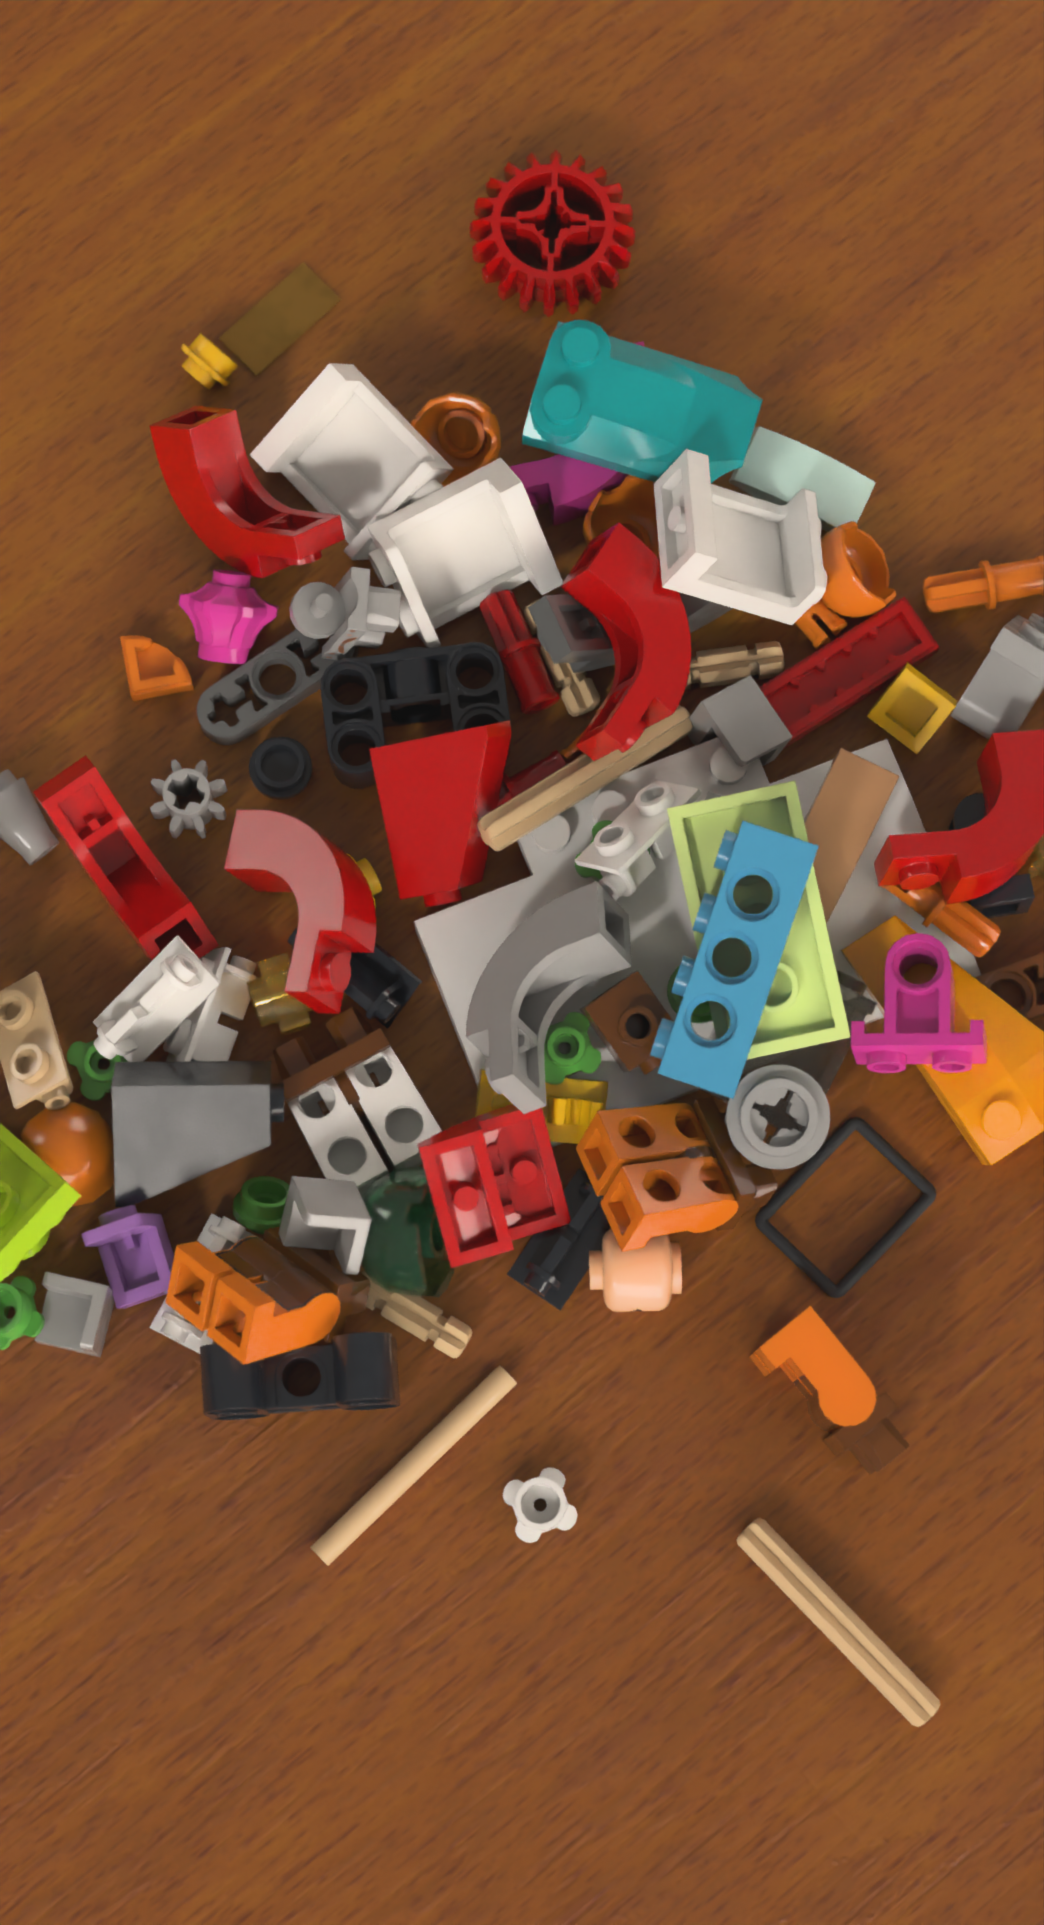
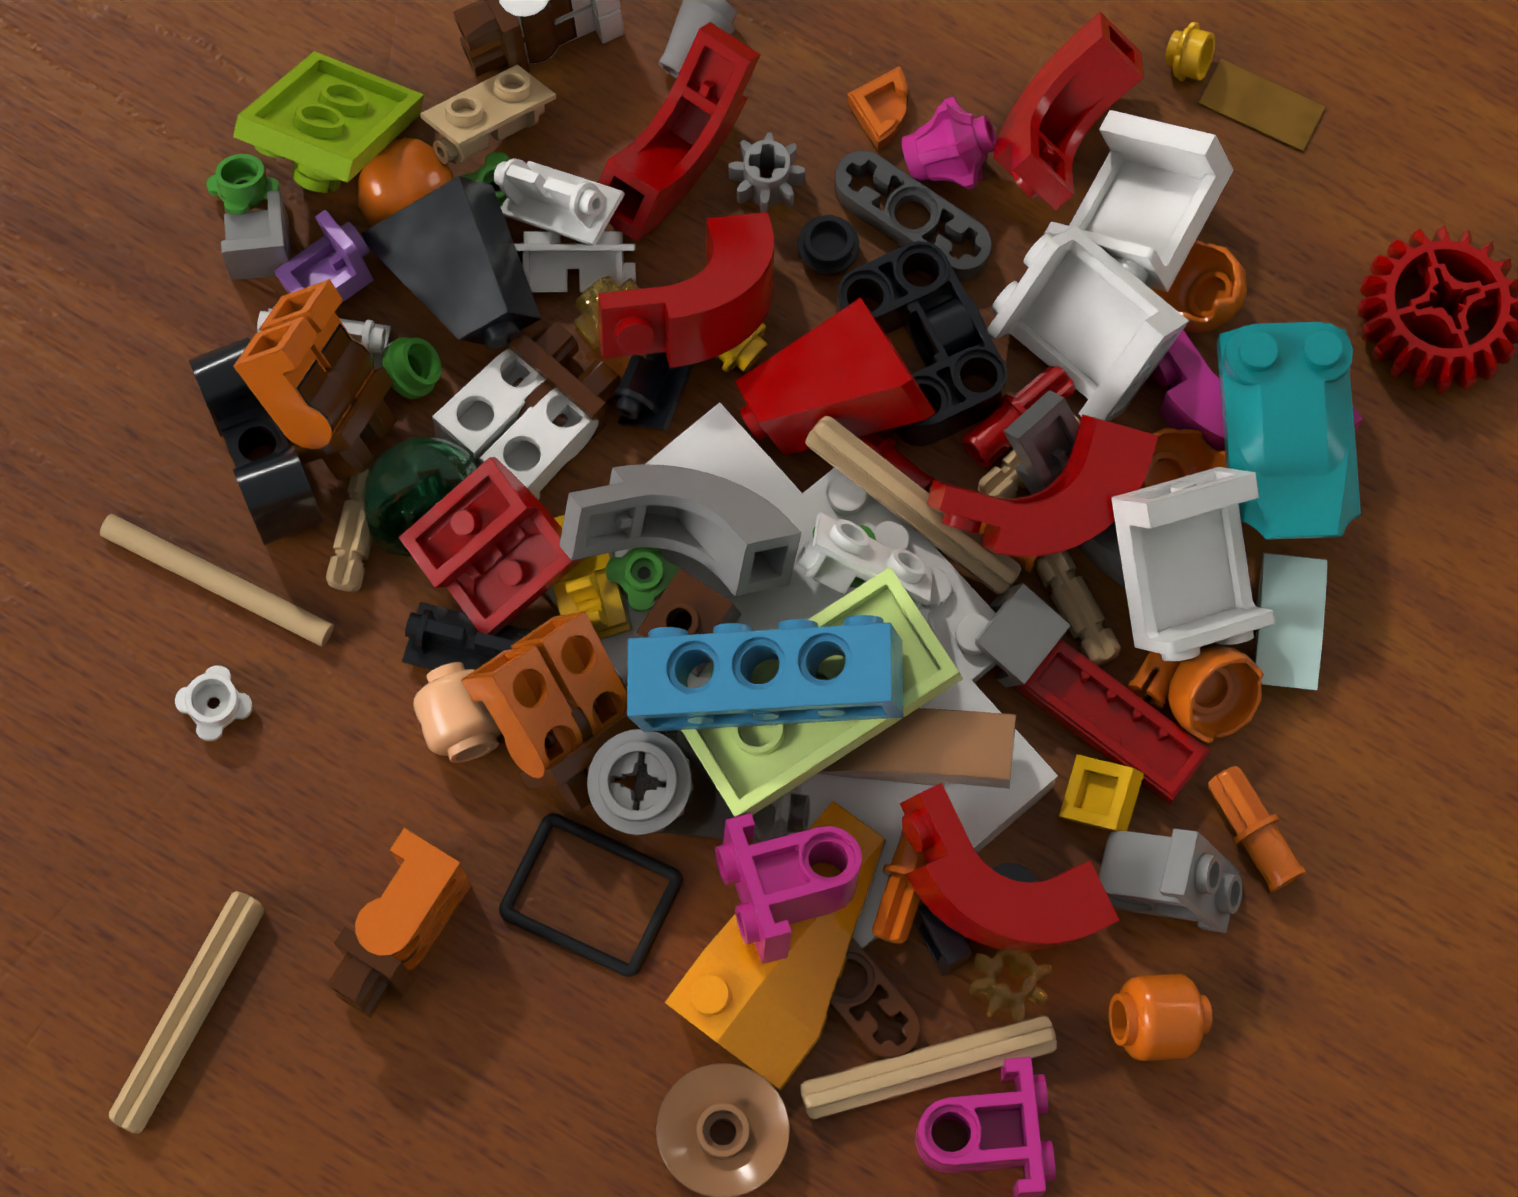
camera: 70 degrees right, 5 degrees down
light grey panel [278,1176,372,1275] -> none
light grey hips [289,567,401,660] -> none

